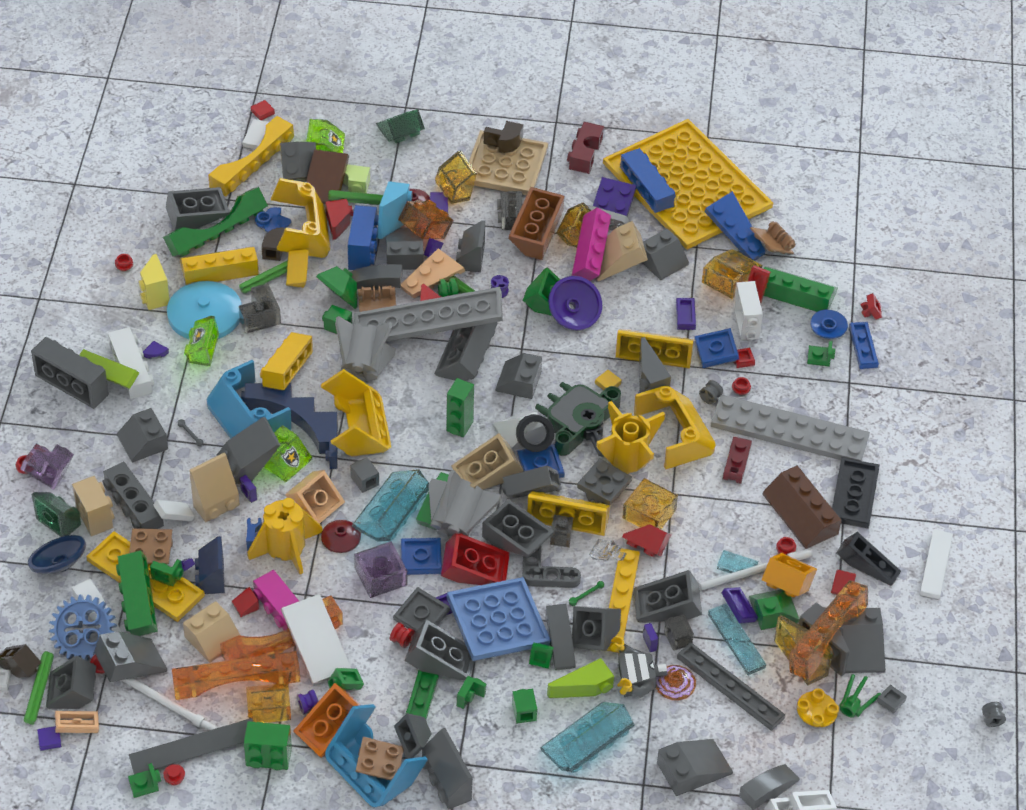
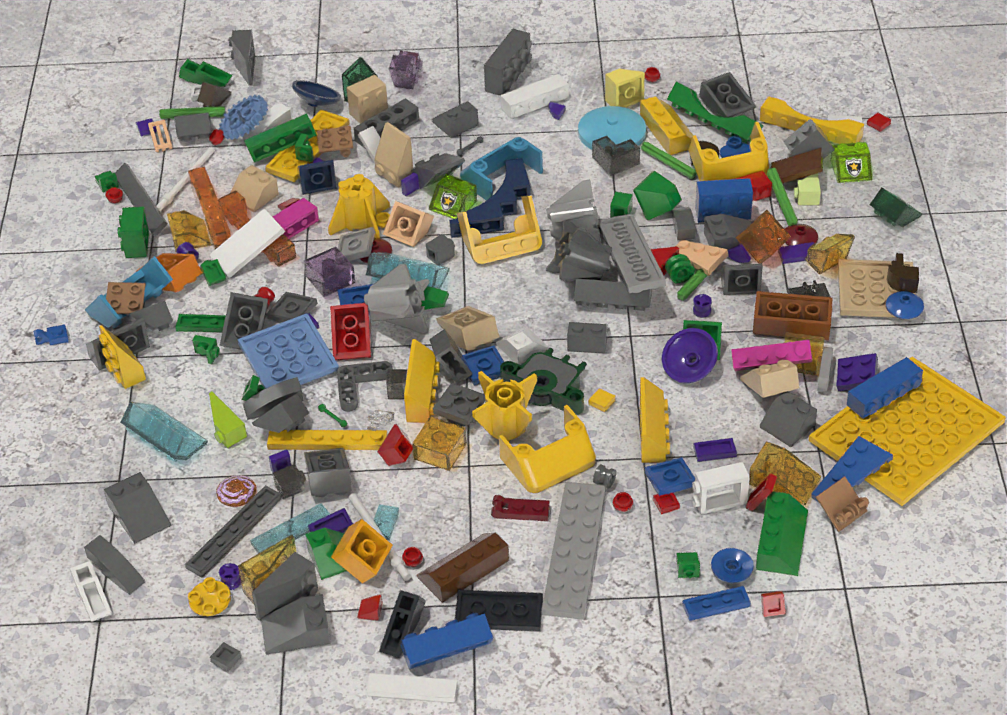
camera: 85 degrees right, 5 degrees down
lime tile [80,349,139,389] -> none
dark grey slope [94,631,167,682] -> none
clear neon green slope [184,316,219,367] -> none
yellow brick [260,332,313,390] -> none
yellow slope [286,249,309,288] -> none
medium nougat hinge [358,285,396,312] -> none
medium azure slope [378,181,412,239] -> none
green brick [446,378,474,438] -> none
dark grey slope [482,499,554,557] -> none
green brick [512,689,538,724] -> none
black tyre [516,414,555,452] -> none
dark red arch [567,122,604,174] -> none
torso [611,636,667,698] -> none
dark grey slope [638,337,671,393] -> none
clear orange arch [789,580,868,679] -> none
green plant [839,674,881,718] -> none
none -> yellow slope [98,325,146,389]
none -> dark purple wheel [219,563,242,590]
none -> light grey tile [335,227,375,264]
none -> blue brick [400,613,493,670]
none -> dark grey brick [546,220,612,281]
none -> blue dish [886,292,924,319]

